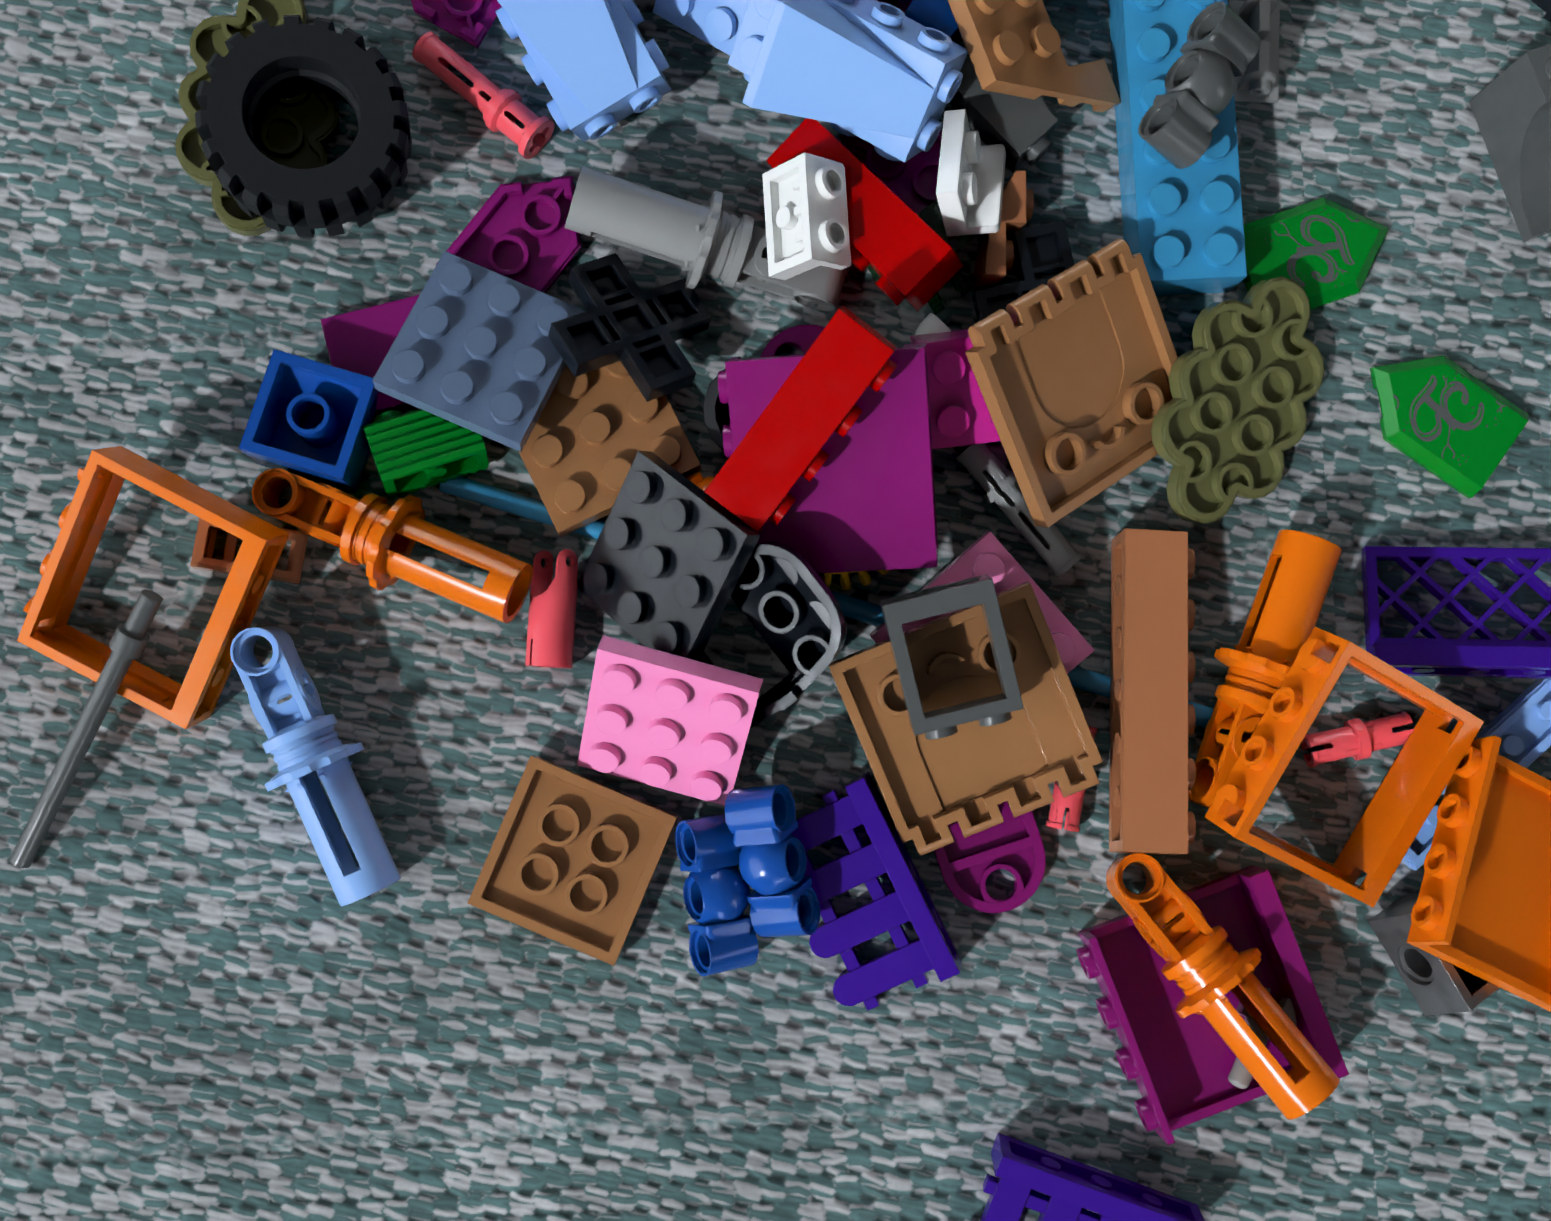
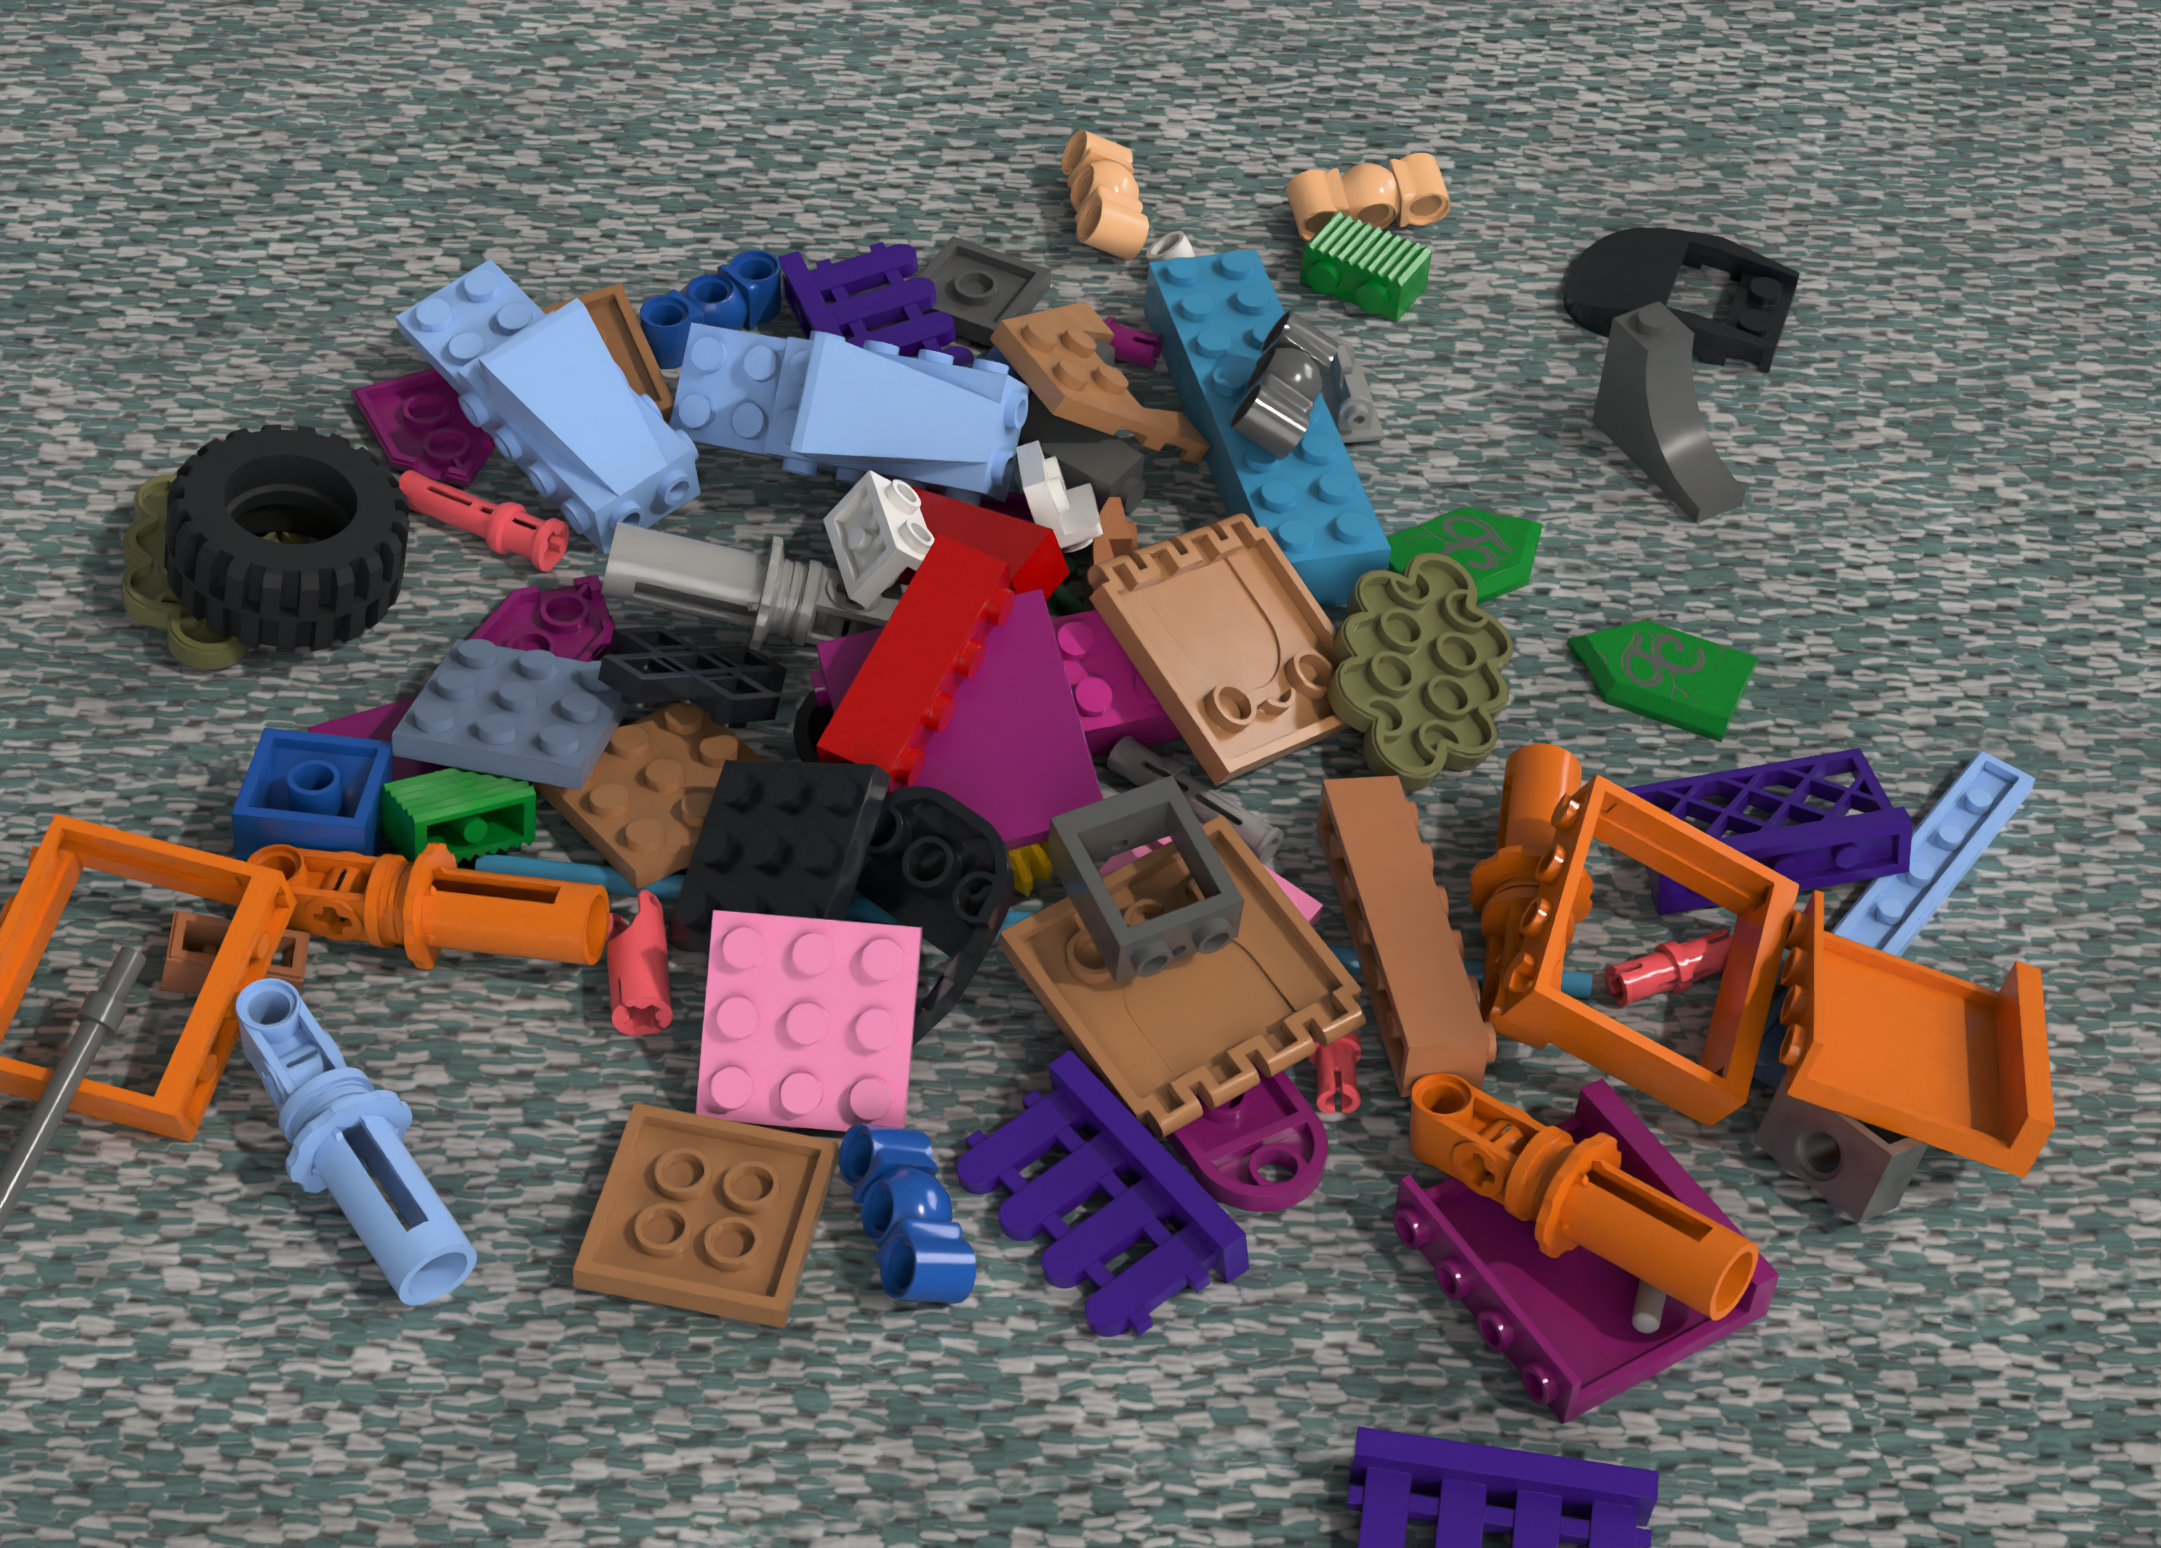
camera: 10 degrees left, 40 degrees down
blue piece [724,784,820,937] -> none

